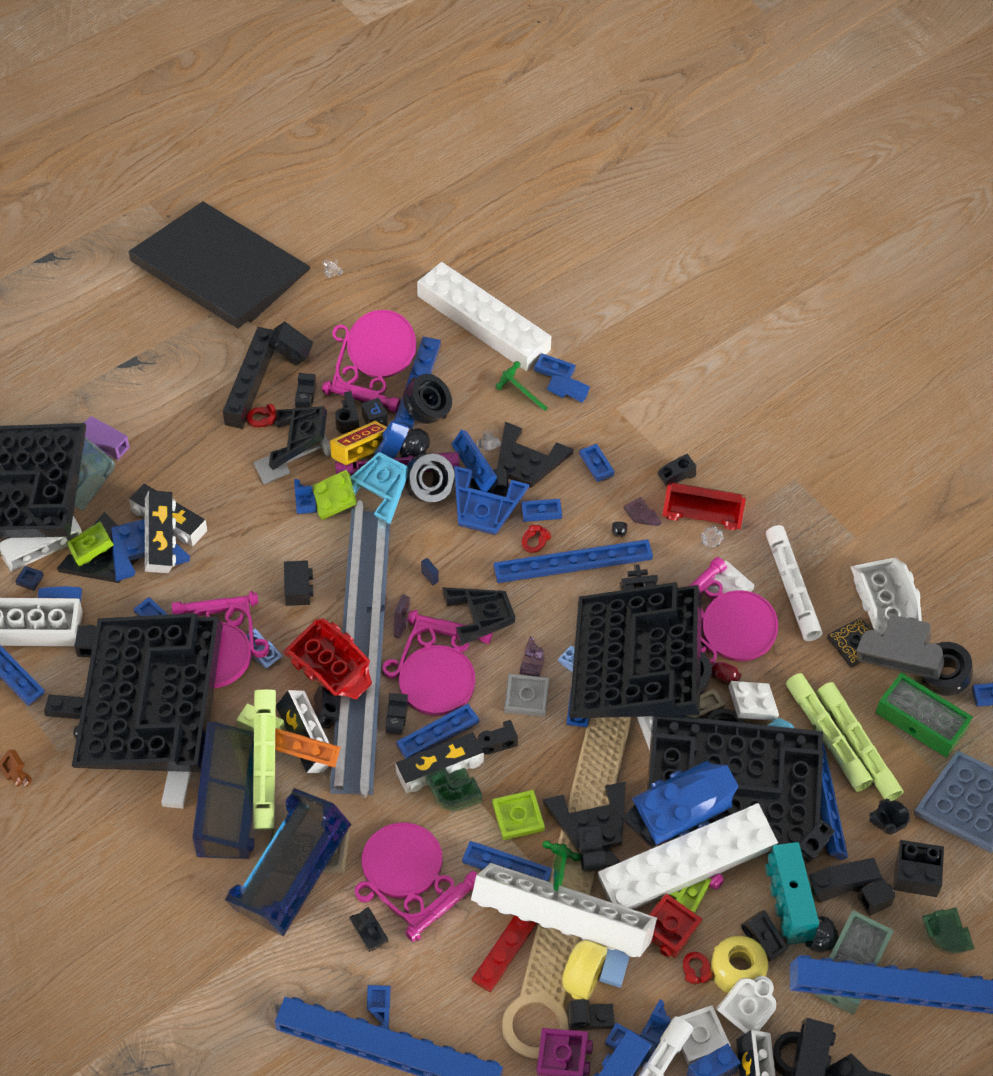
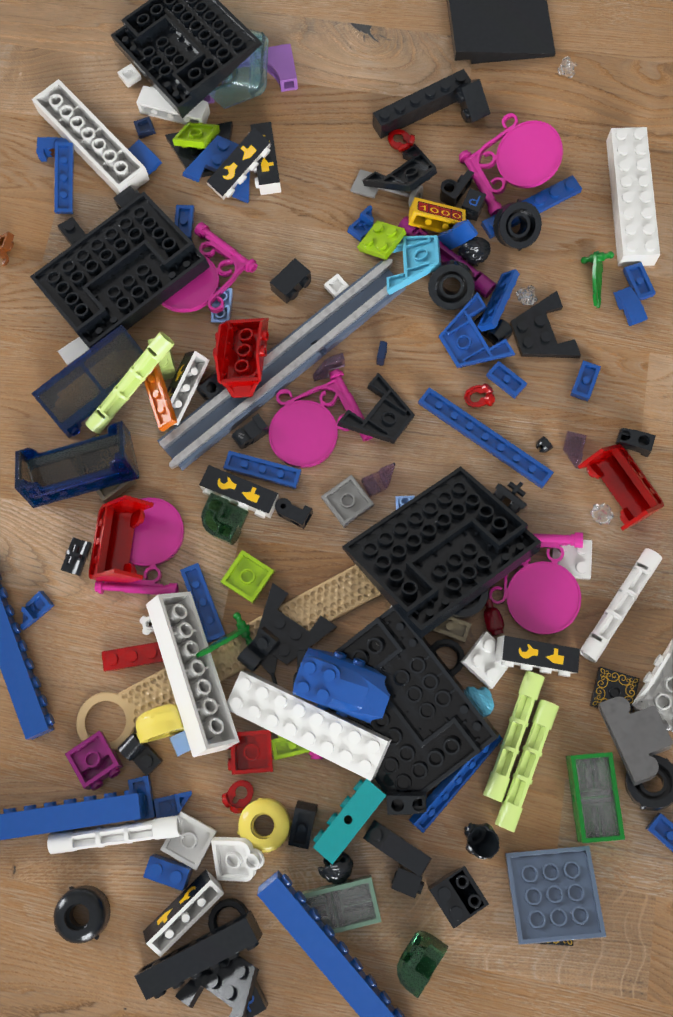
camera: 55 degrees right, 20 degrees up
black leg [295,373,317,408] -> none
none -> red windscreen [89,495,154,583]
none -> white plate [140,616,154,635]
none -> white plate [324,274,349,298]
none -> black brick [495,636,580,677]

